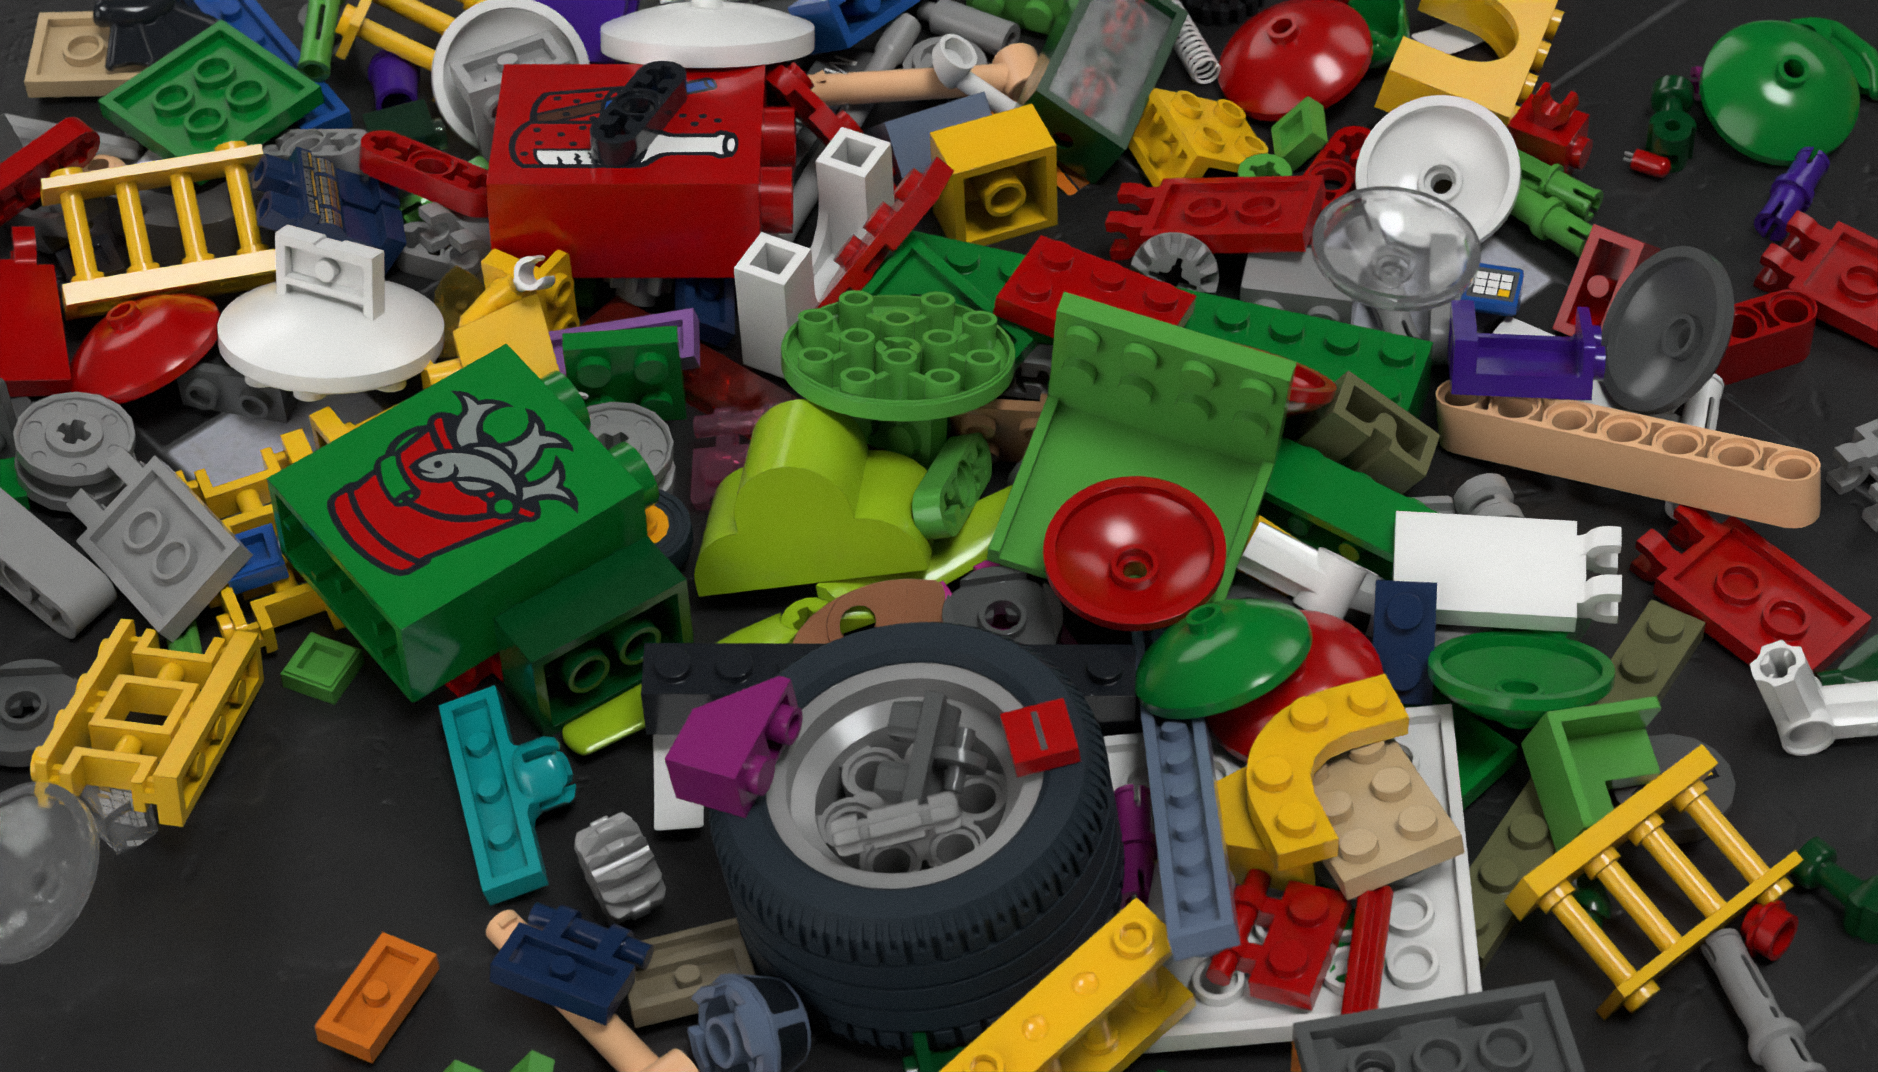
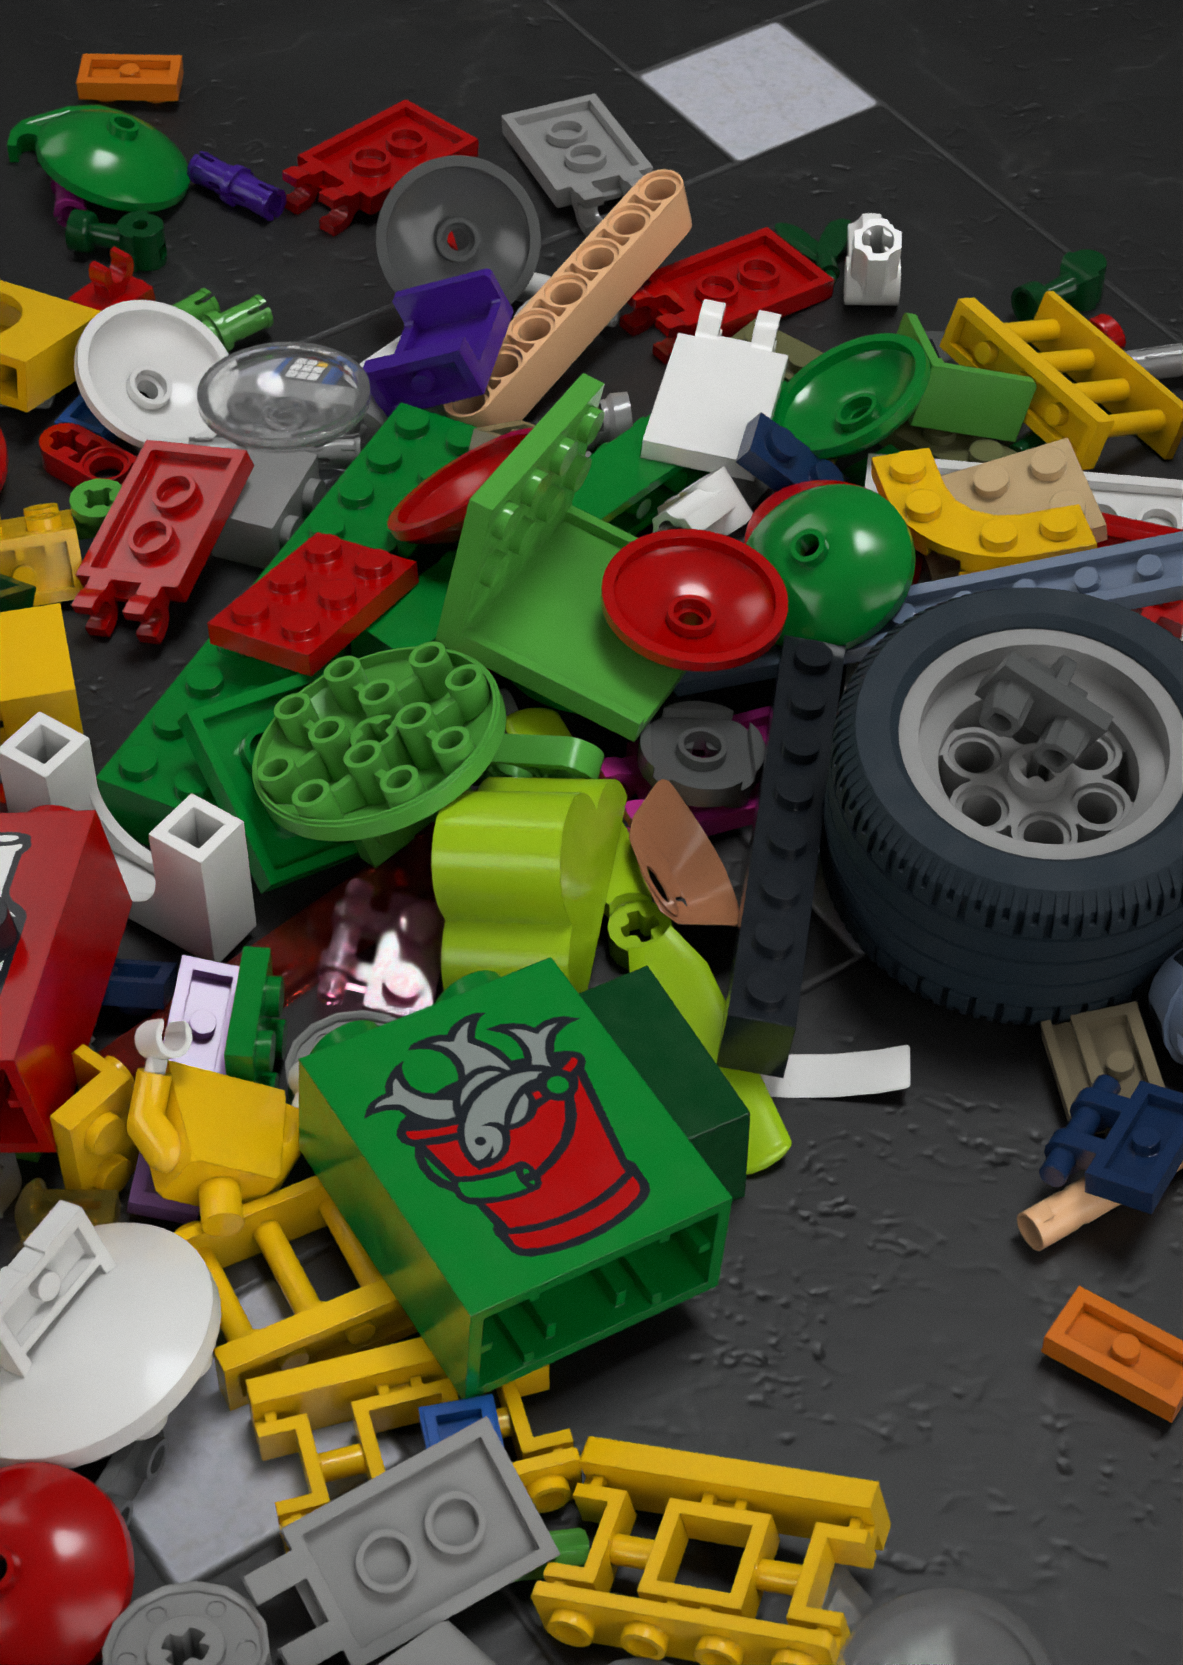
camera: 85 degrees left, 0 degrees up
bright green tile [280,632,365,705] -> none
teal plate [438,685,576,906] -> none
light grey gear [574,812,666,924] -> none
magenta slope [664,676,803,818] -> none
red wing [815,157,954,309] -> none
light grey axle [831,791,962,857] -> none
red tile [1000,698,1081,778] -> none
light grey gear [1130,232,1219,295] -> none
bright green plate [1271,96,1328,172] -> none
red slope [1552,224,1661,336] -> none
red piece [1623,148,1671,178] -> none

